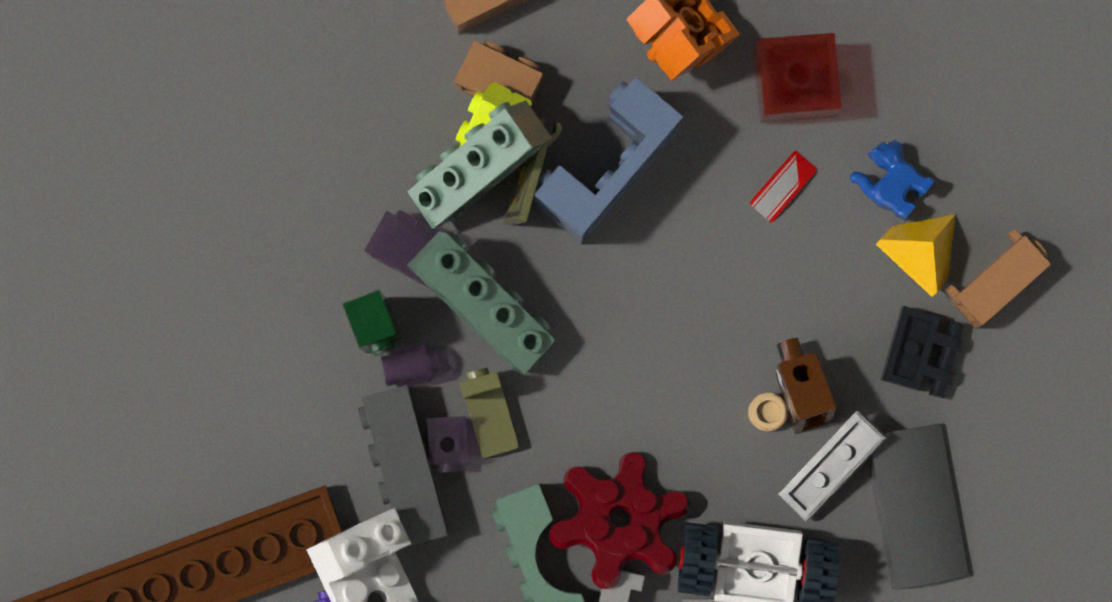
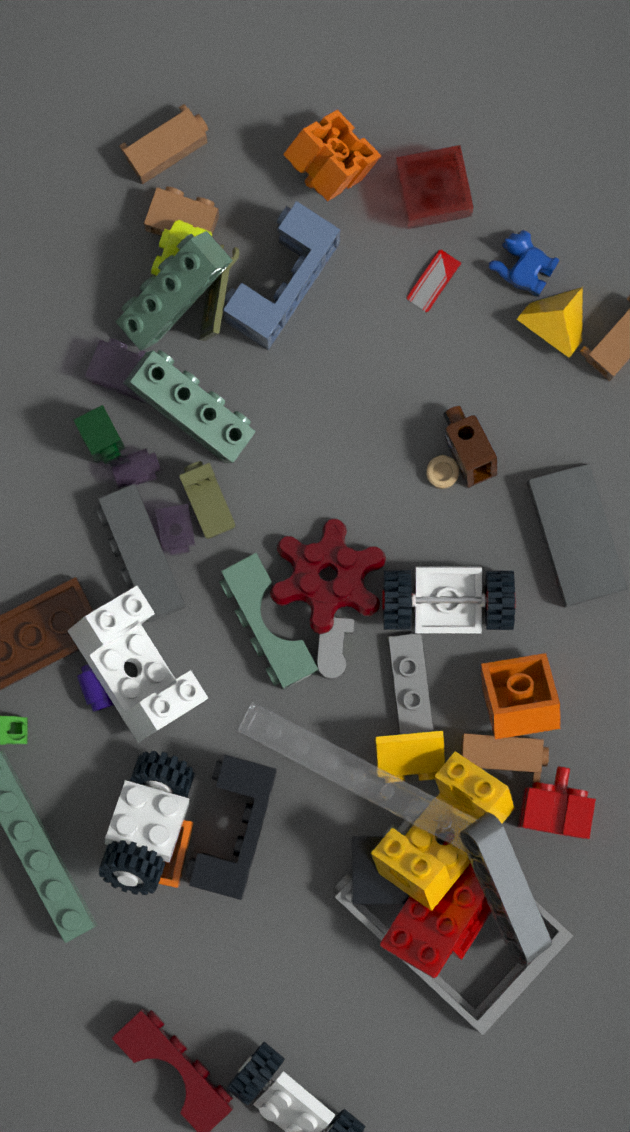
camera: 10 degrees left, 0 degrees up
light grey tile [778,410,888,521] -> none
black plate [880,306,964,399] -> none

